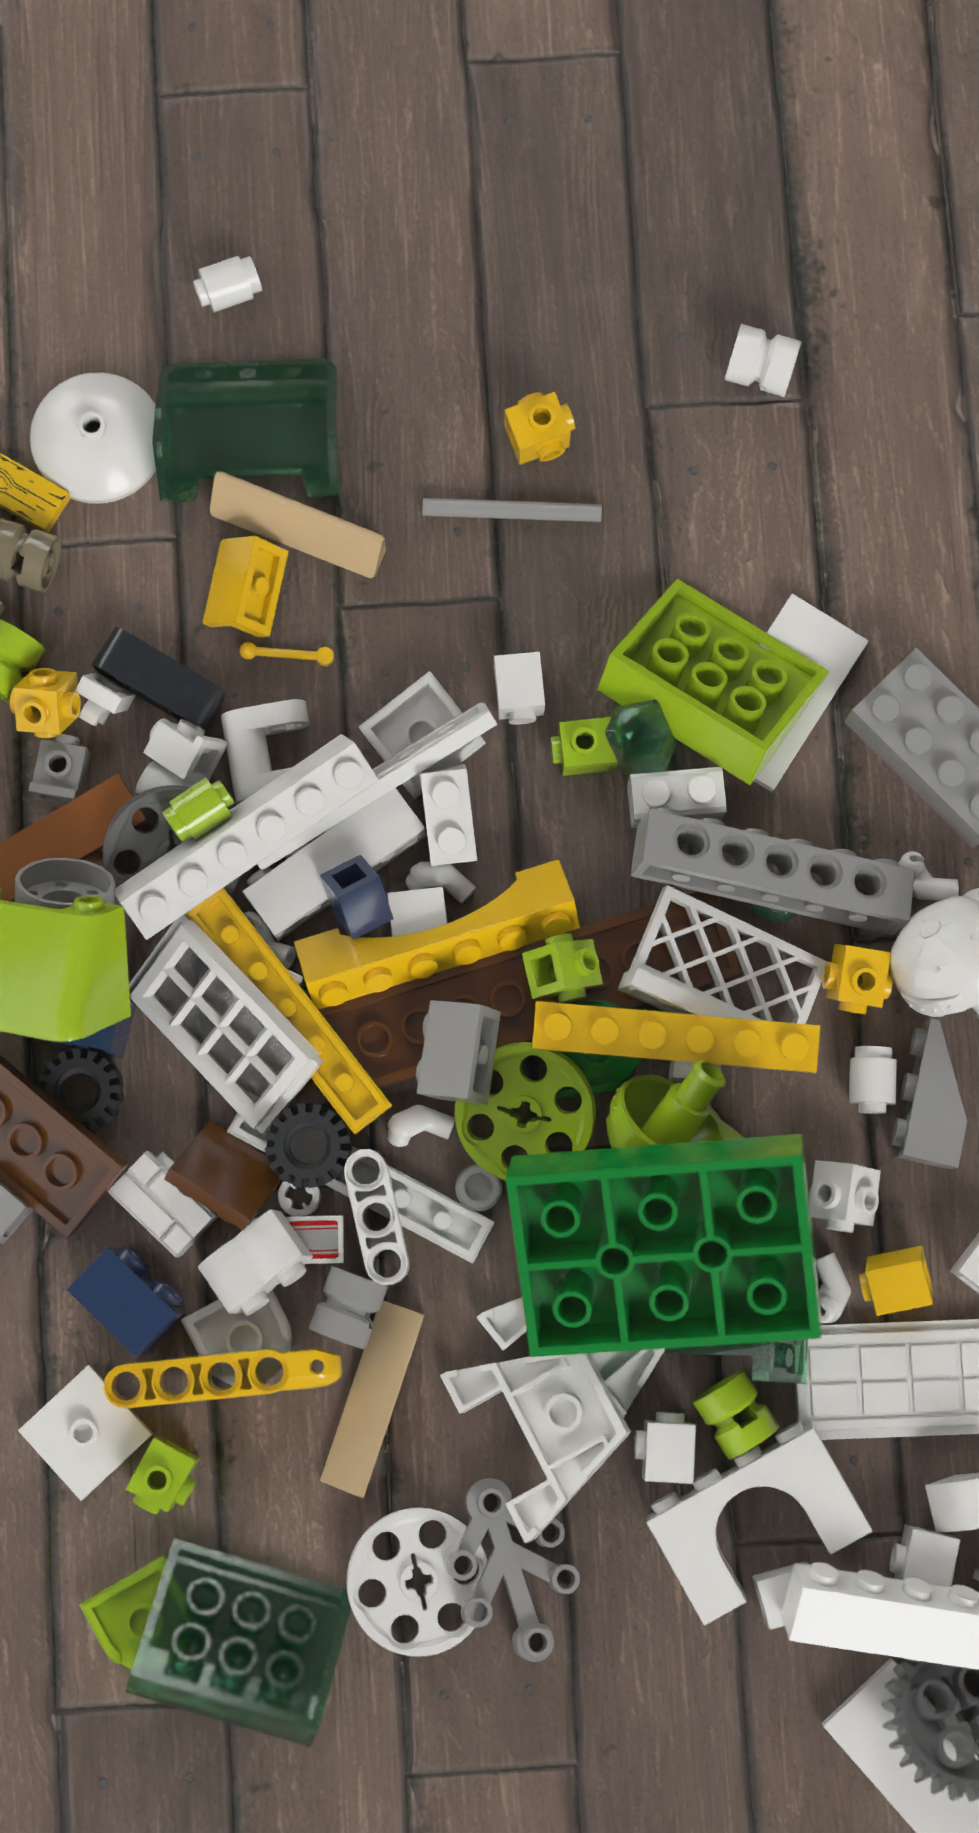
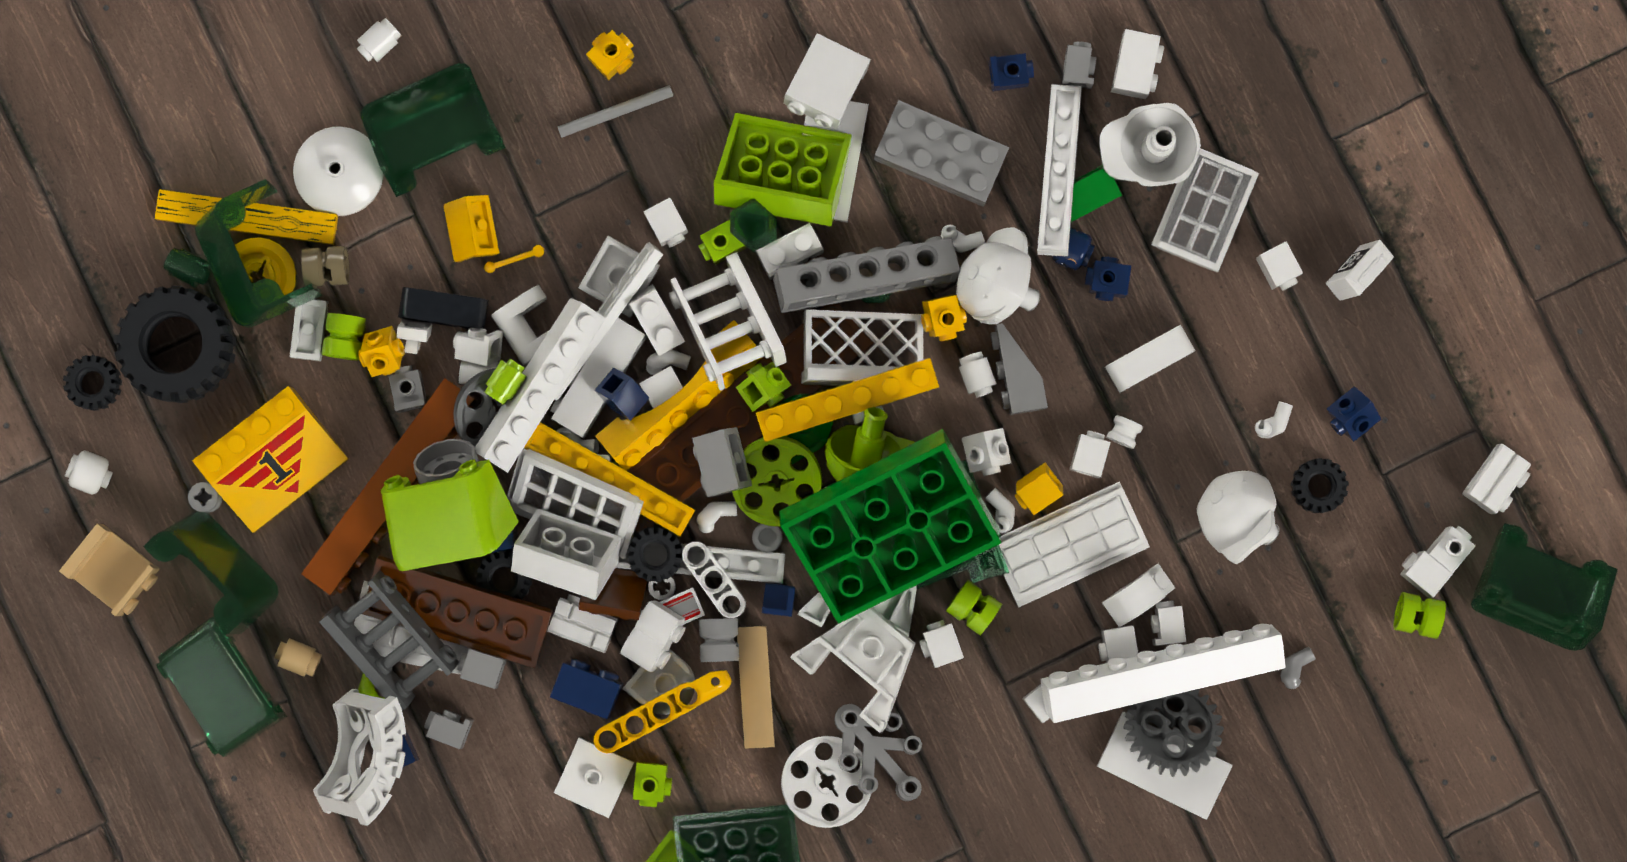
camera: 20 degrees left, 5 degrees up
tan slope [210,471,386,578] -> none
white arch [647,1422,872,1626] -> none
none -> white brick [511,508,622,600]
none -> white fence [669,252,787,390]
none -> dark blue panel [762,583,795,617]
none -> white panel [783,33,871,130]

